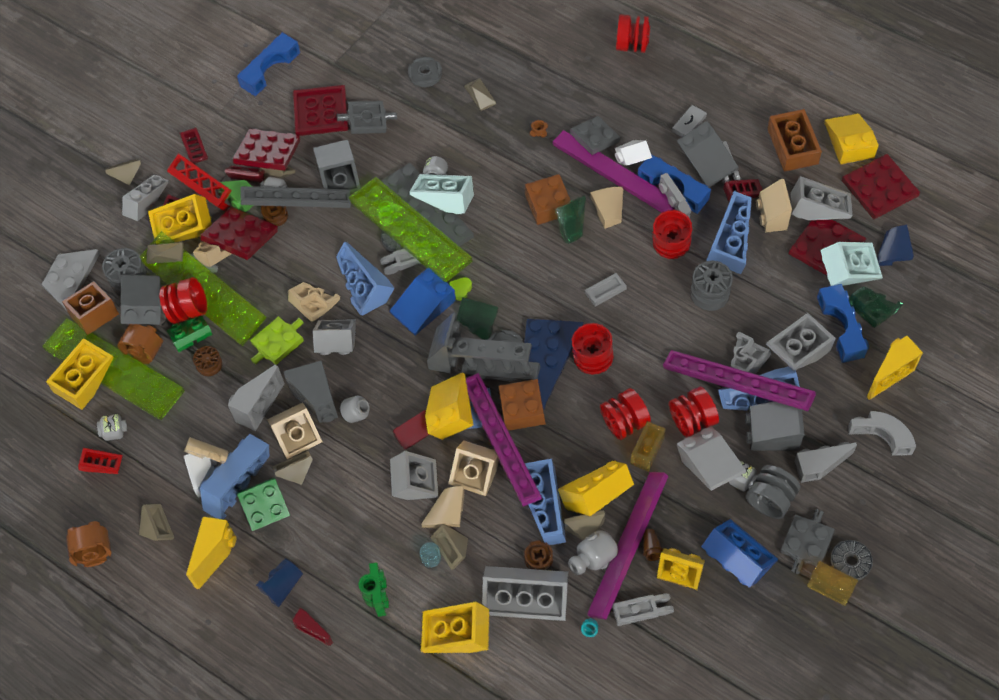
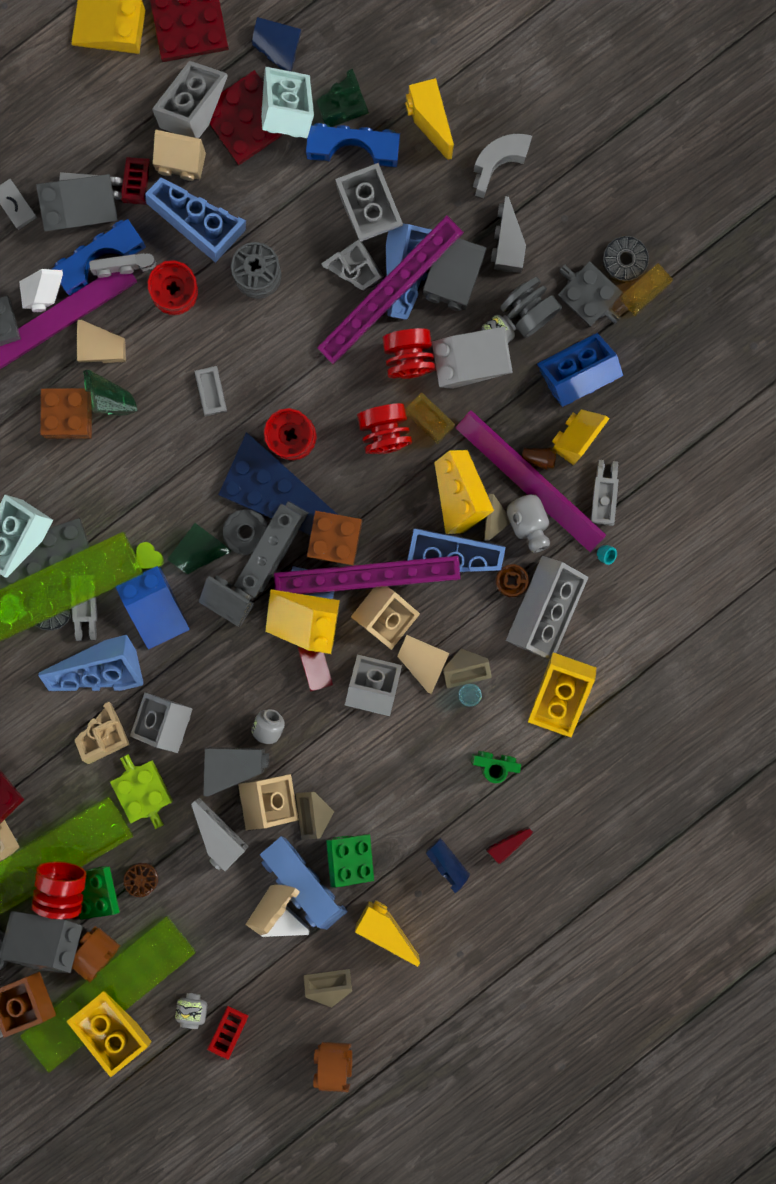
camera: 80 degrees left, 25 degrees up
dark orange brick [767,109,822,172] -> none

